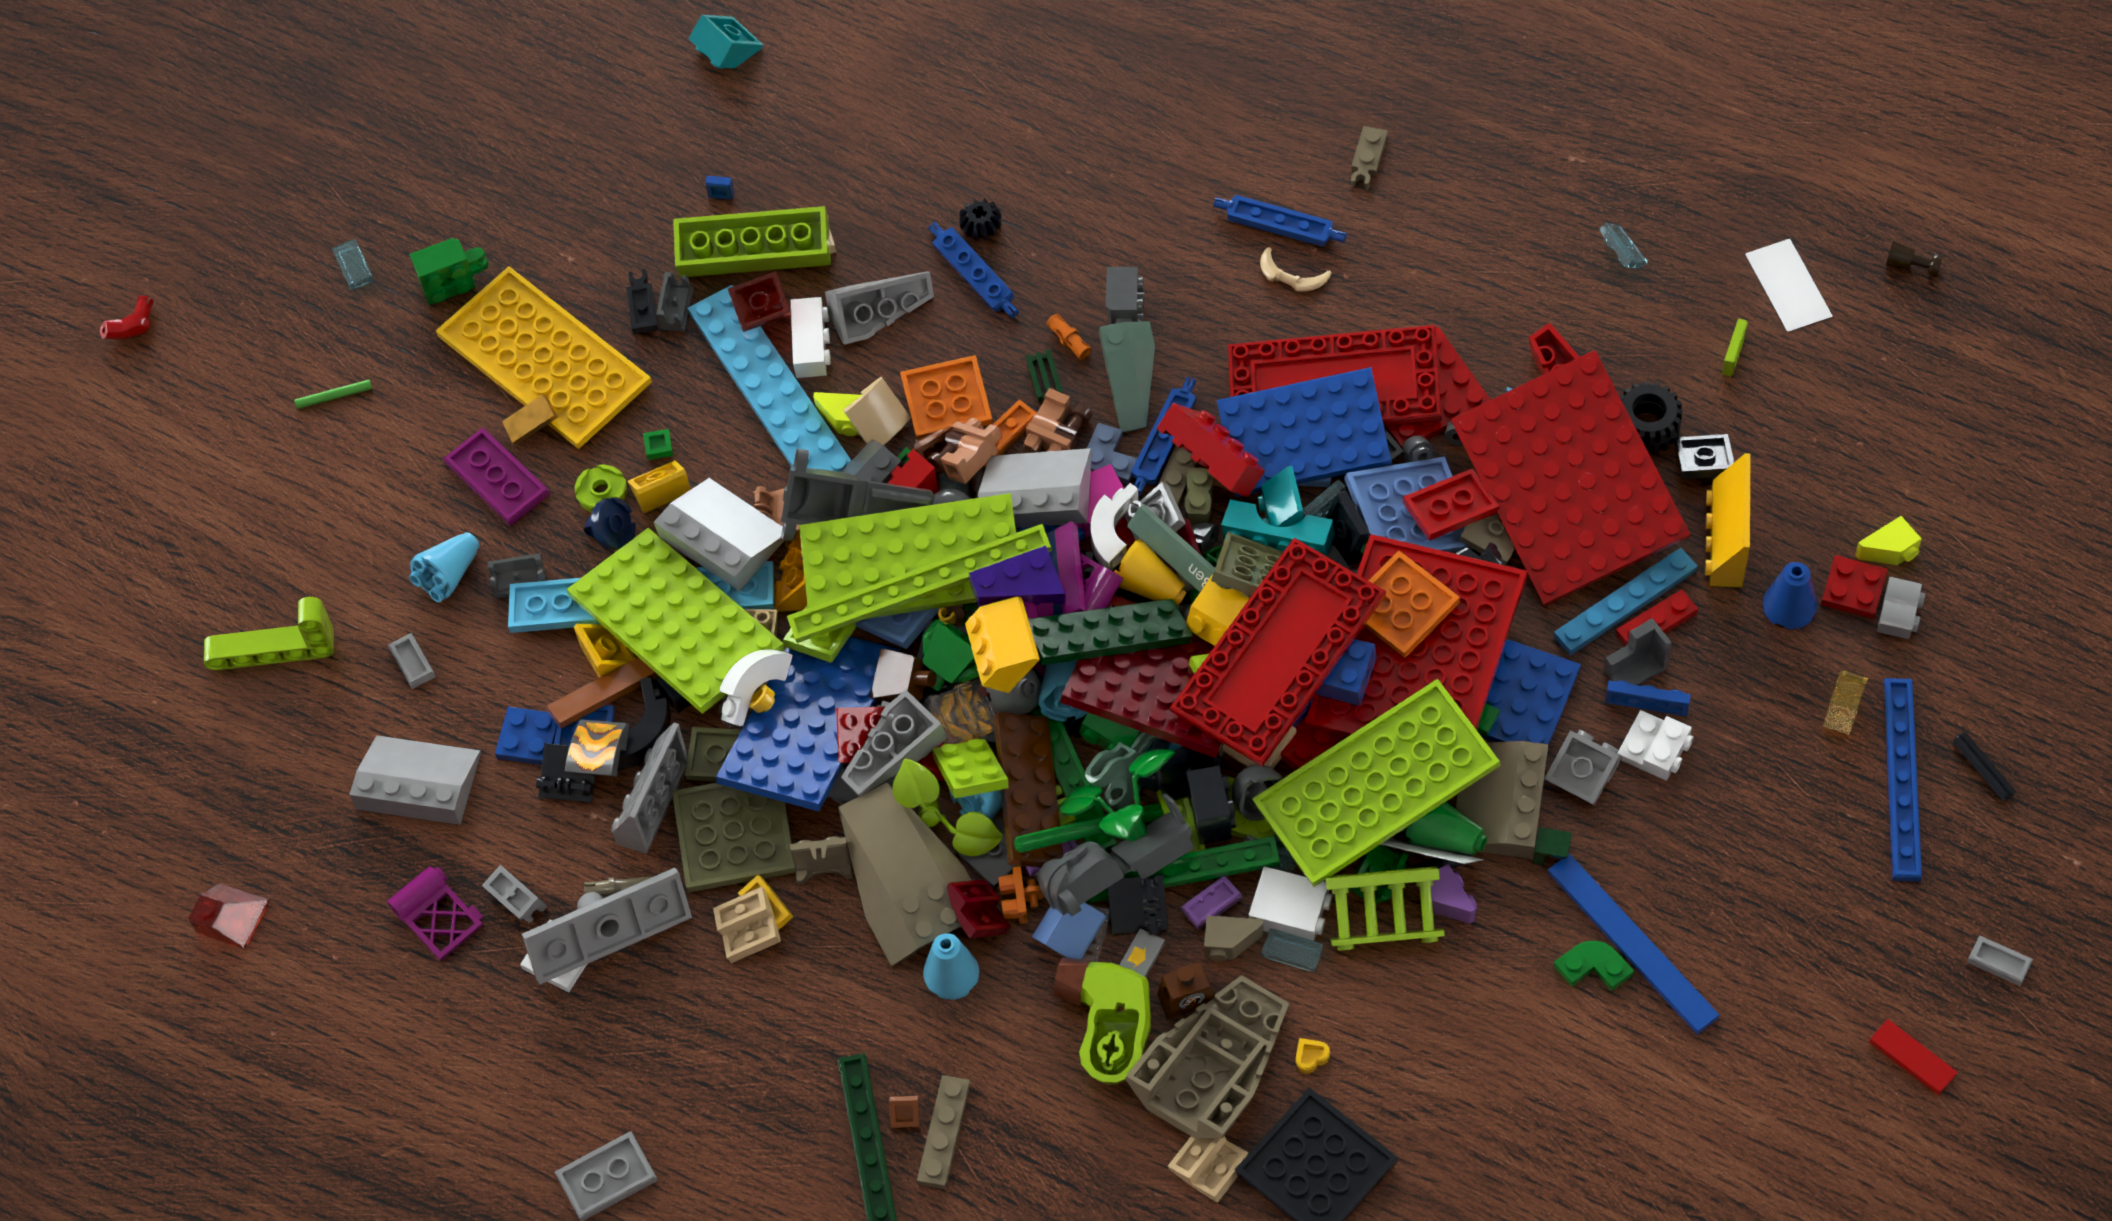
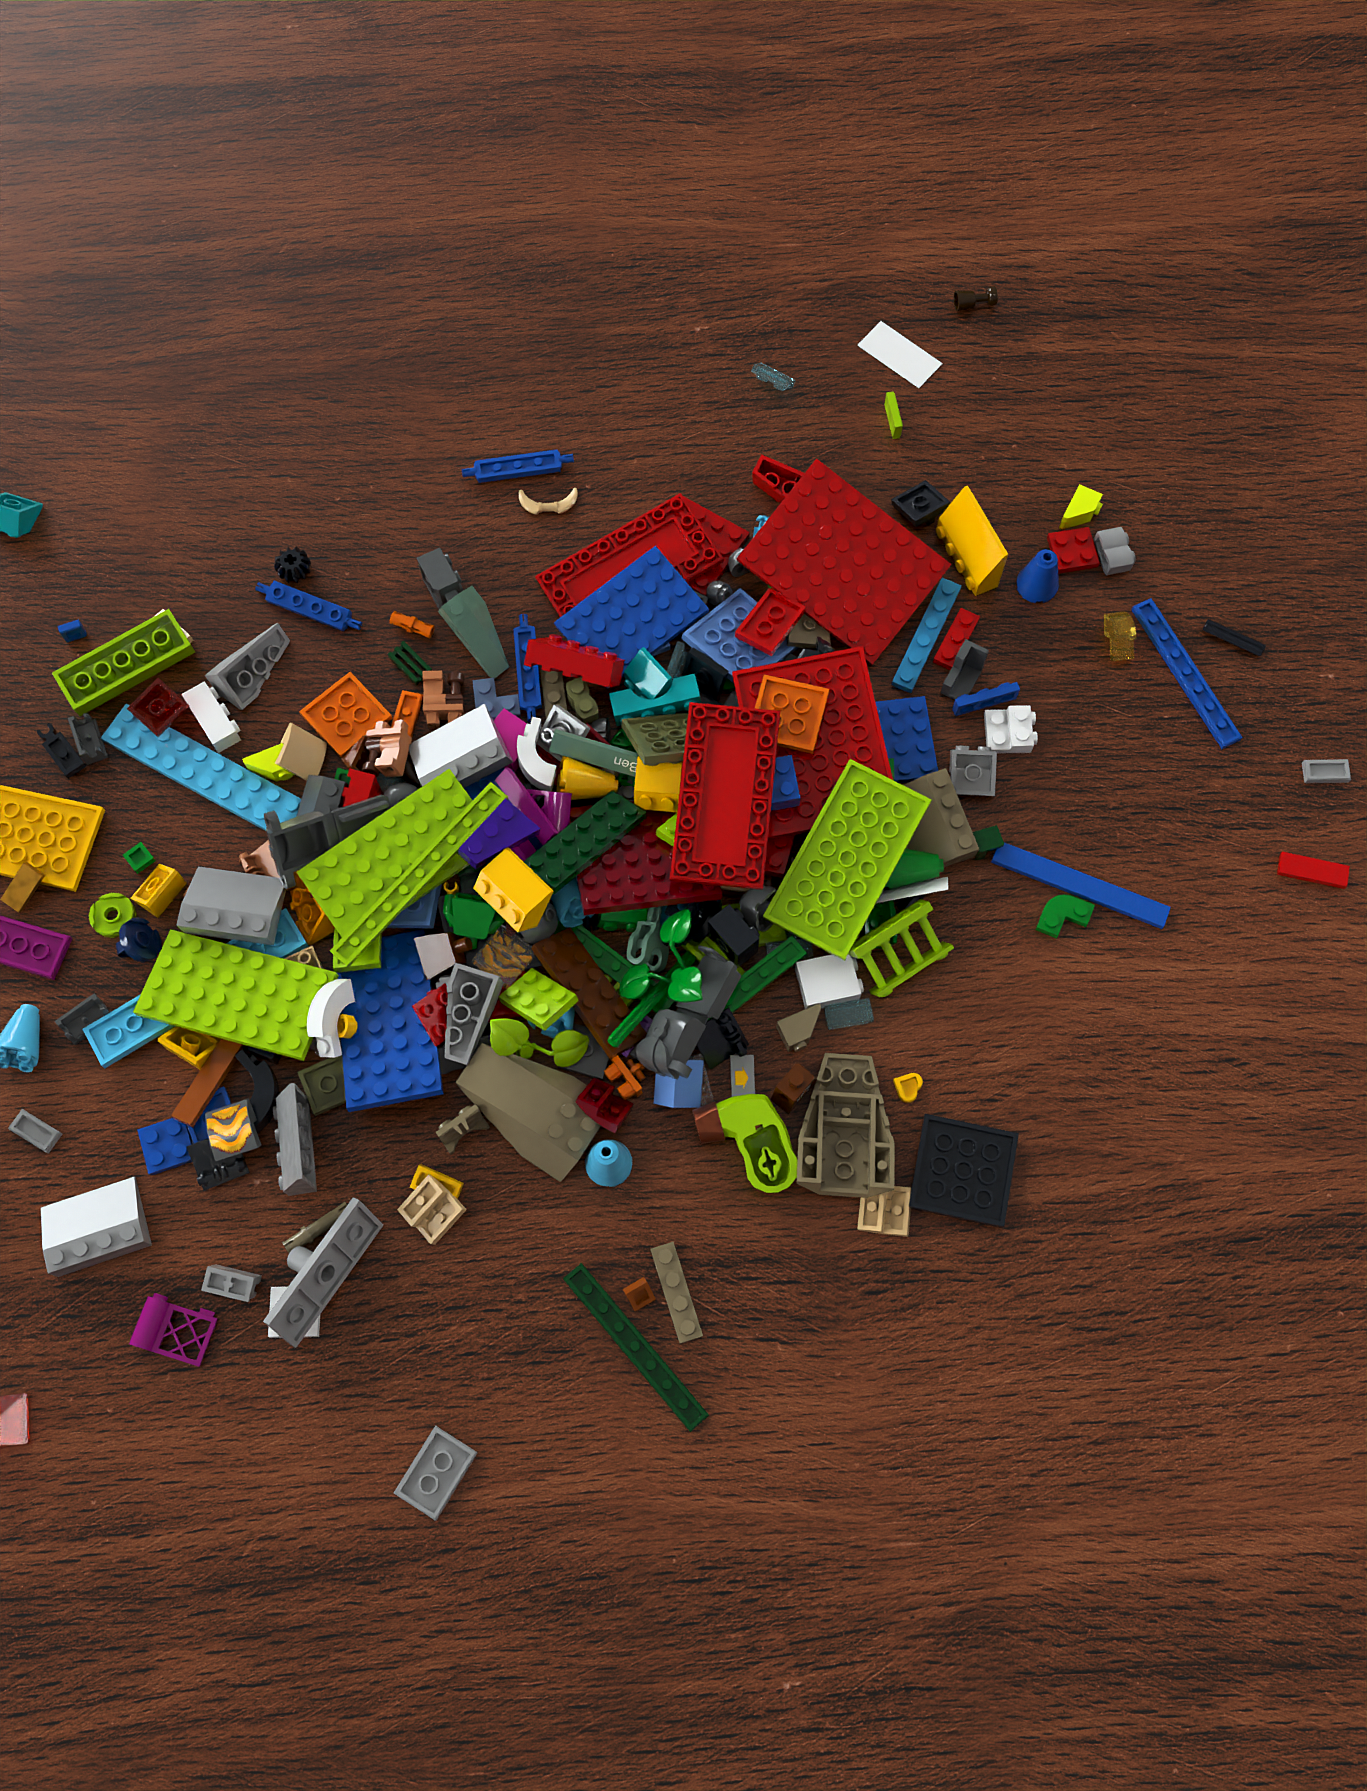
camera: 35 degrees left, 10 degrees up
olive plate [672,783,796,893] -> none
medium lavender plate [1181,876,1242,931] -> none
dark tan plate [1351,126,1388,190] -> none
medium lavender slope [1418,864,1477,924] -> none
black tyre [1619,381,1683,454] -> none

